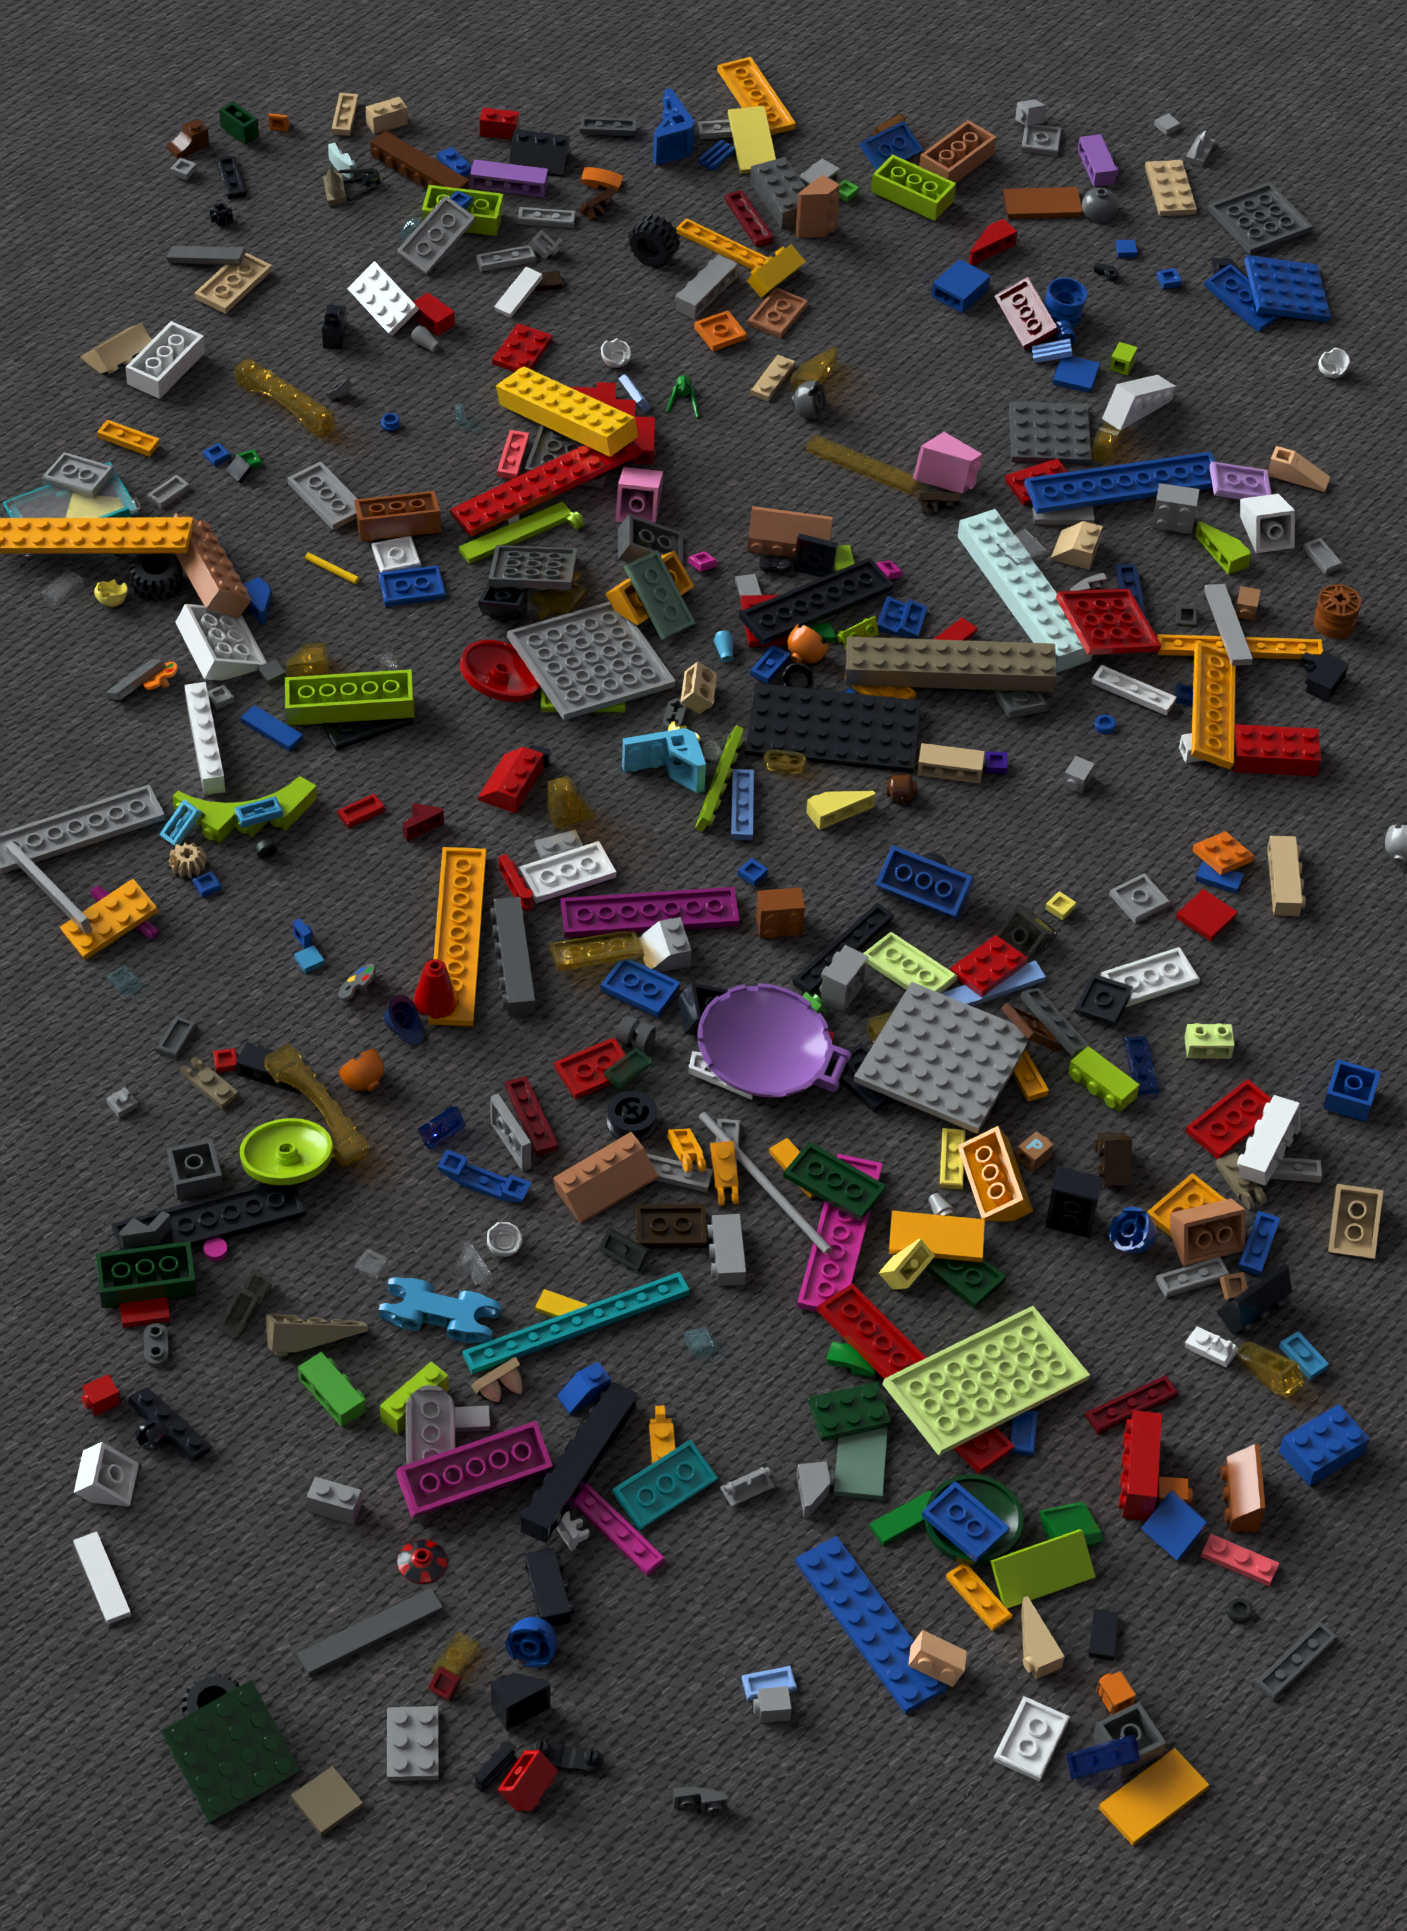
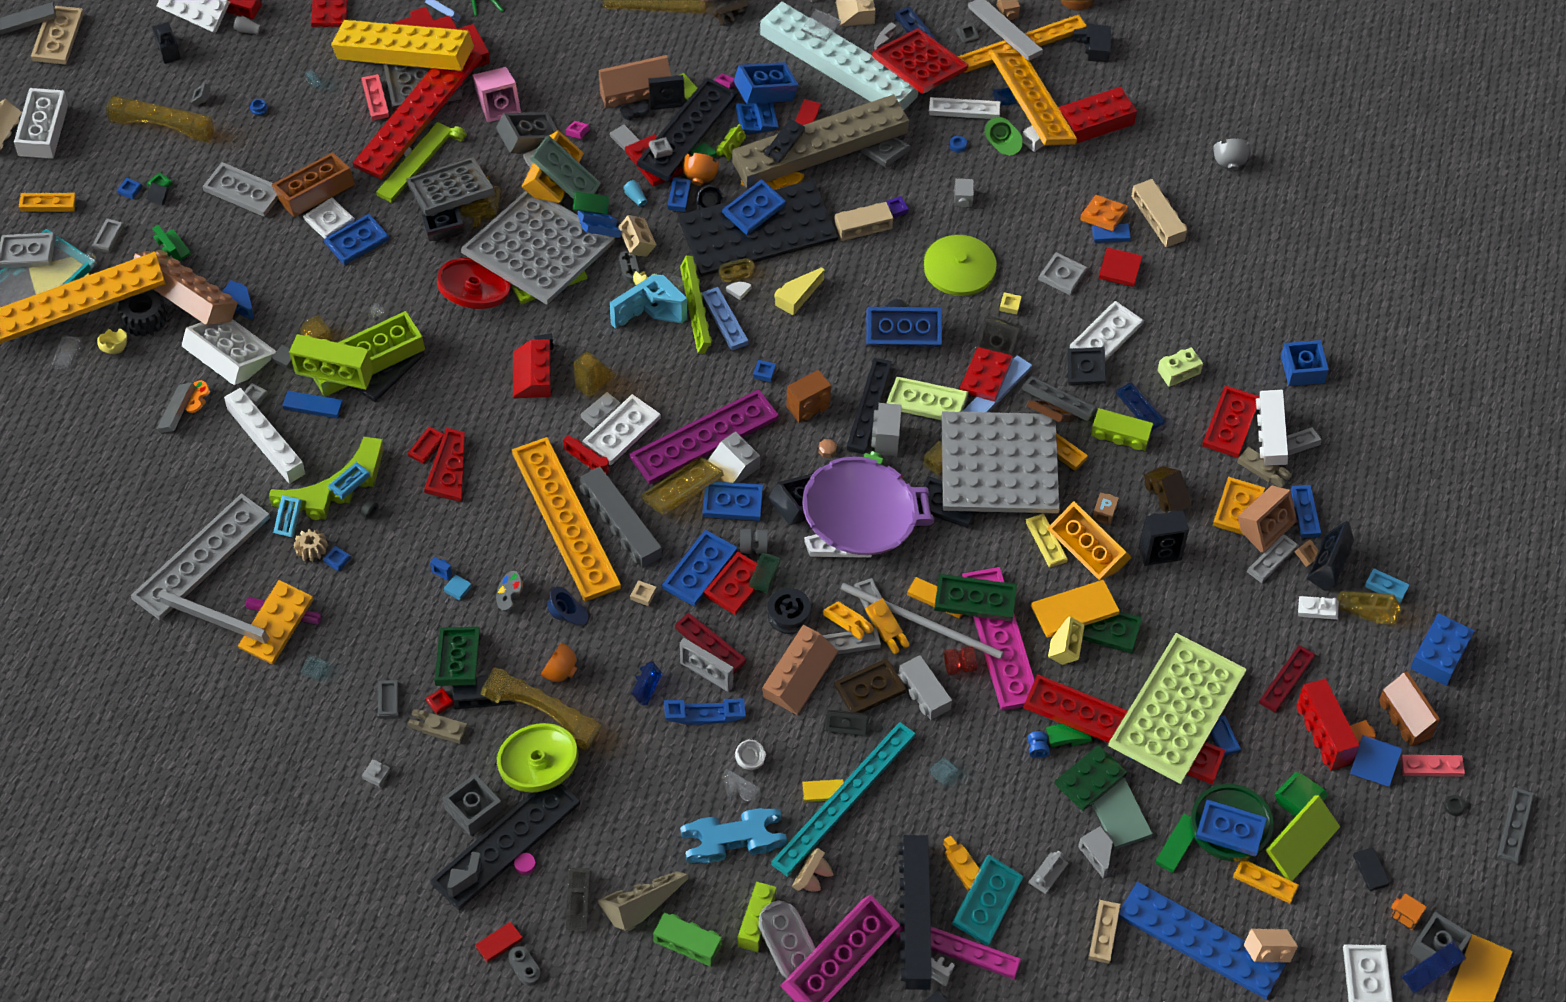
camera: 25 degrees left, 5 degrees up
dark green brick [95,1241,197,1308] -> none
yellow bar [305,552,360,585] -> none
clear plate [355,1249,387,1280] -> none
dark red slope [402,803,444,842] -> none
red cone [414,959,458,1019] -> none
light grey tile [455,1406,490,1432] -> none
blue slope [557,1362,611,1415] -> none
reddish brown head [887,774,918,803] -> none
light grey cone [928,1193,956,1217] -> none
tan slope [1021,1596,1064,1679] -> none
blue cylinder [1109,1207,1157,1255] -> none
tan slope [1328,1184,1383,1259] -> none
none -> green bracket [152,225,191,261]
none -> lime brick [289,334,374,390]
none -> red wing [424,427,465,502]
none -> dark green plate [435,626,480,686]
none -> green slope [573,192,609,215]
none -> blue slope [577,210,622,238]
none -> tan plate [630,580,656,606]
none -> light grey tile [649,138,673,158]
none -> blue plate [662,530,738,607]
none -> blue tile [722,179,786,235]
none -> white tile [726,282,751,300]
none -> blue brick [734,62,799,104]
none -> black plate [764,119,805,163]
none -> nougat tile [819,439,837,458]
none -> lime dish [924,235,996,296]
none -> clear red wheel [944,646,977,675]
none -> bright green piece [985,117,1023,155]
none -> blue wheel [1028,731,1050,758]
none -> tan plate [1089,900,1120,964]

